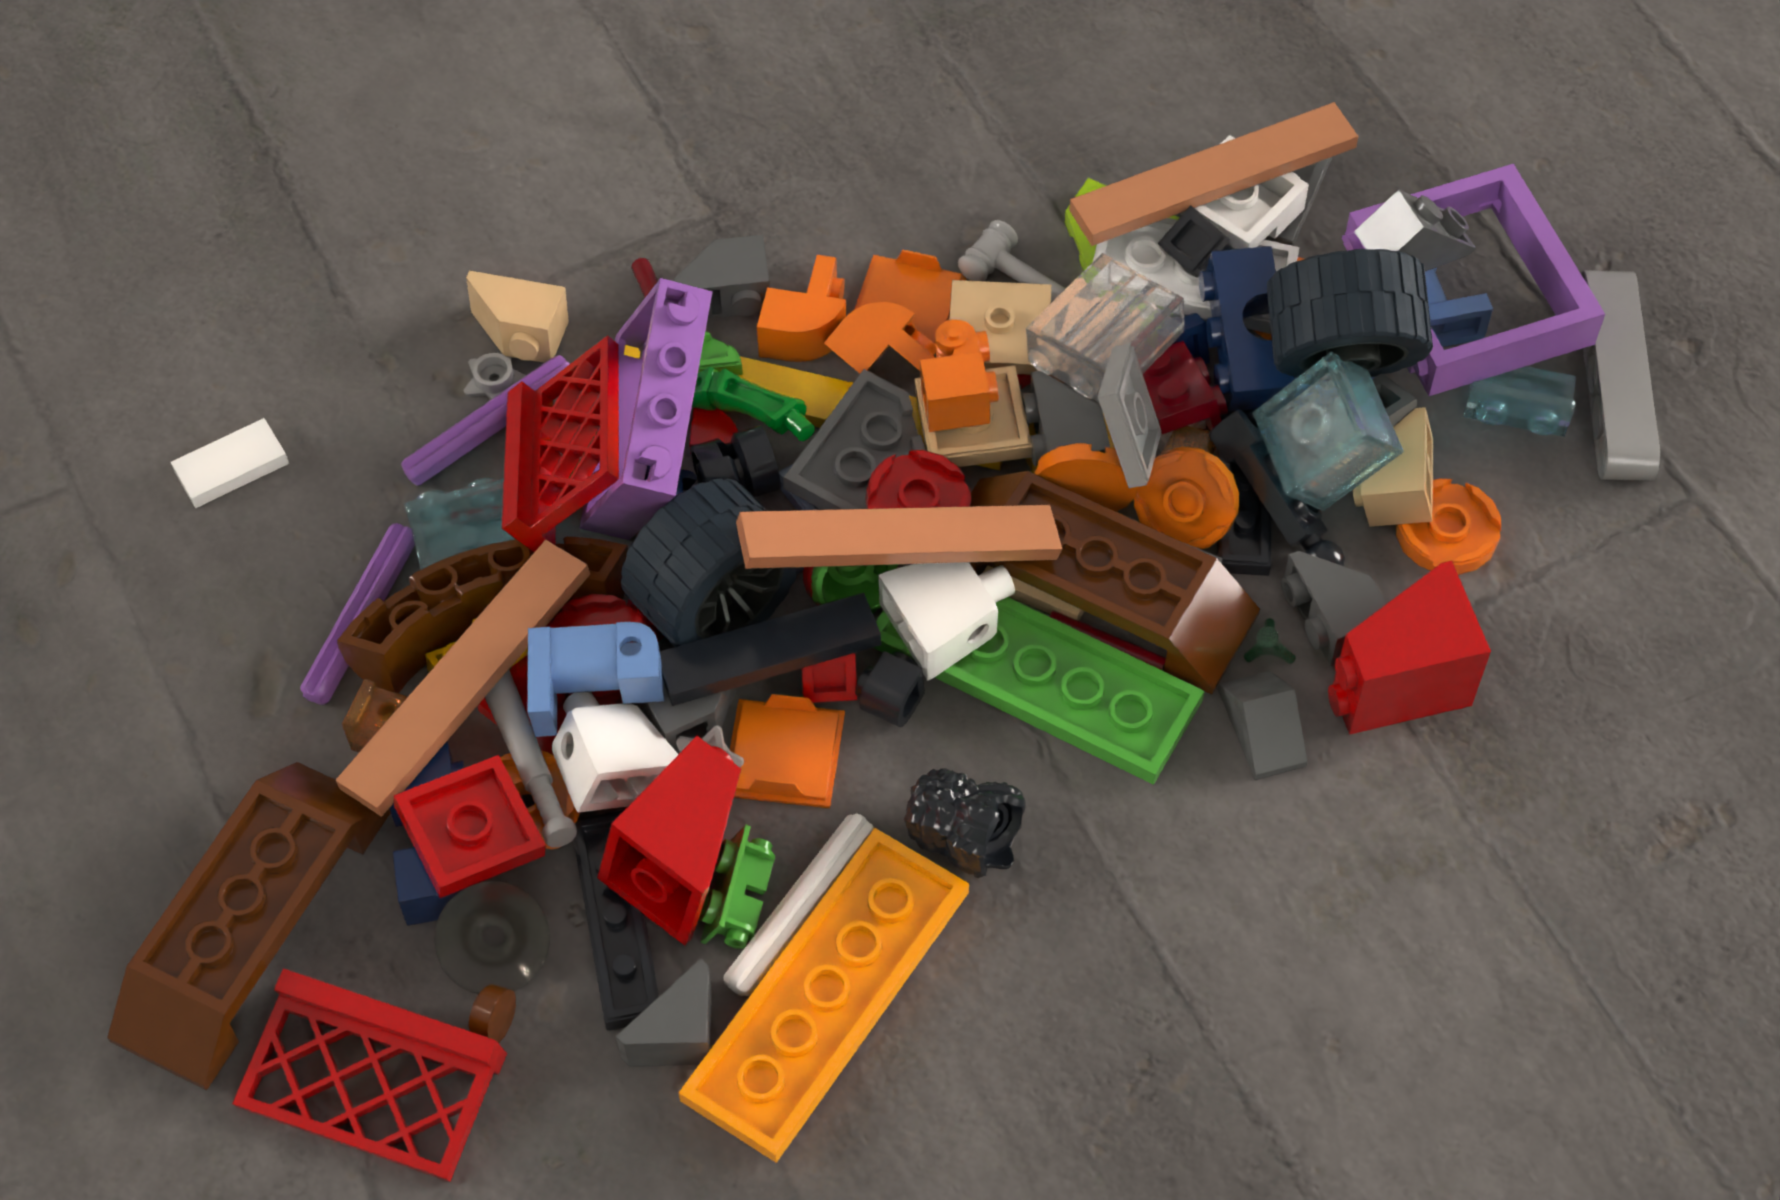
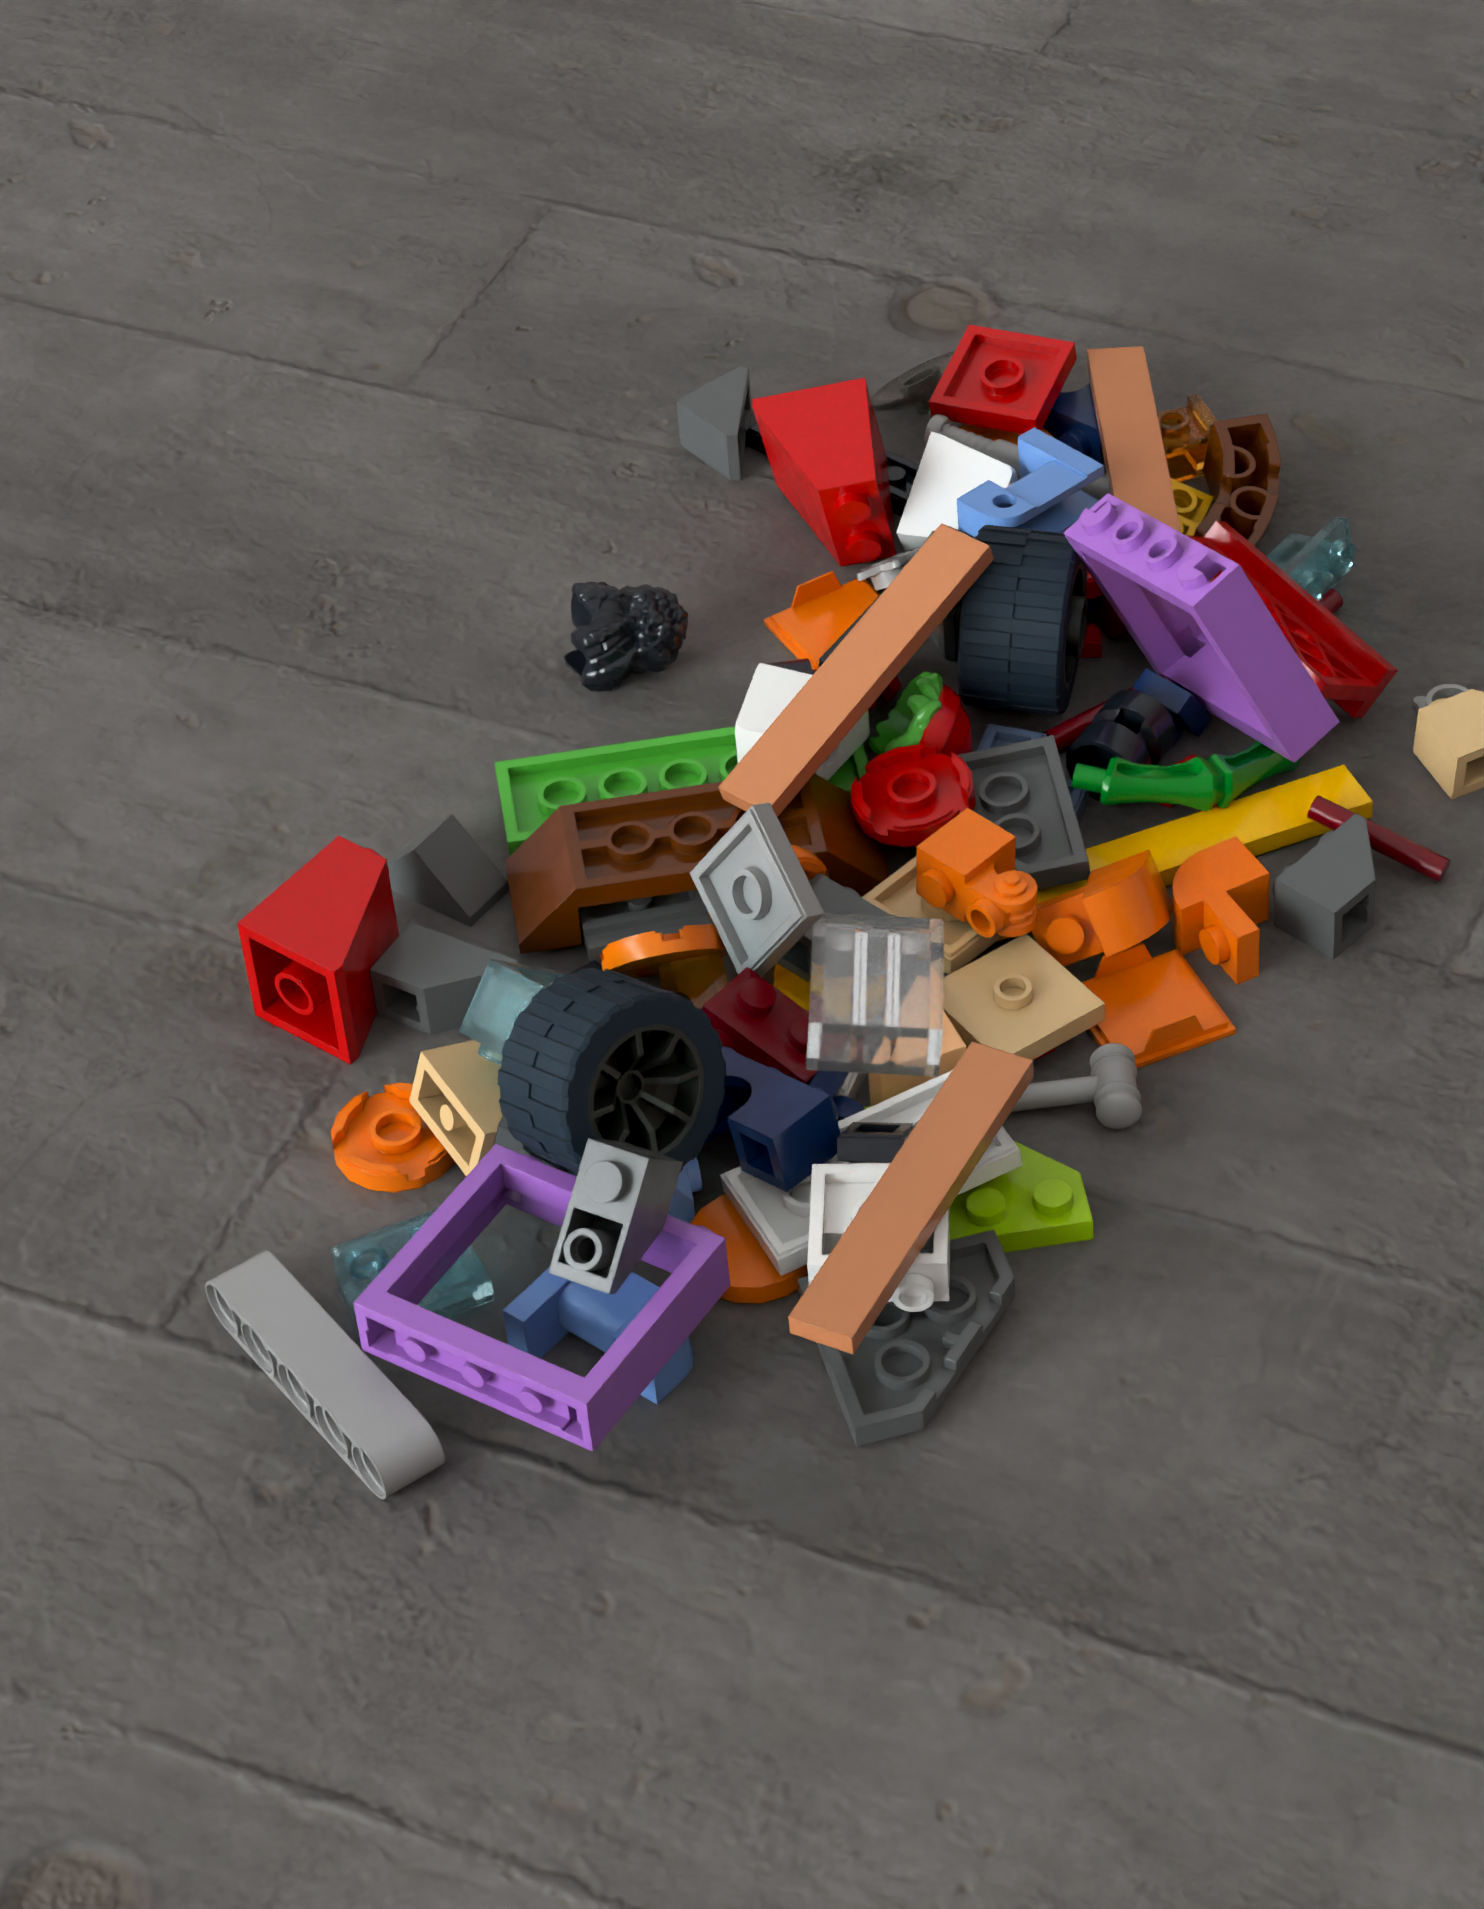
camera: 145 degrees right, 15 degrees down
reddish brown slope [107,762,391,1091] -> none
red fence [232,968,507,1182] -> none
medium lavender axle [300,523,417,705] -> none
medium lavender axle [401,355,570,486] -> none
reddish brown tile [469,984,516,1043] -> none
light orange plate [678,828,969,1163] -> none
bright green tile [698,331,743,375] -> none
bright green hinge [699,825,776,949] -> none
white axle [723,813,874,997] -> none
clear green bar [1244,618,1296,664] -> none

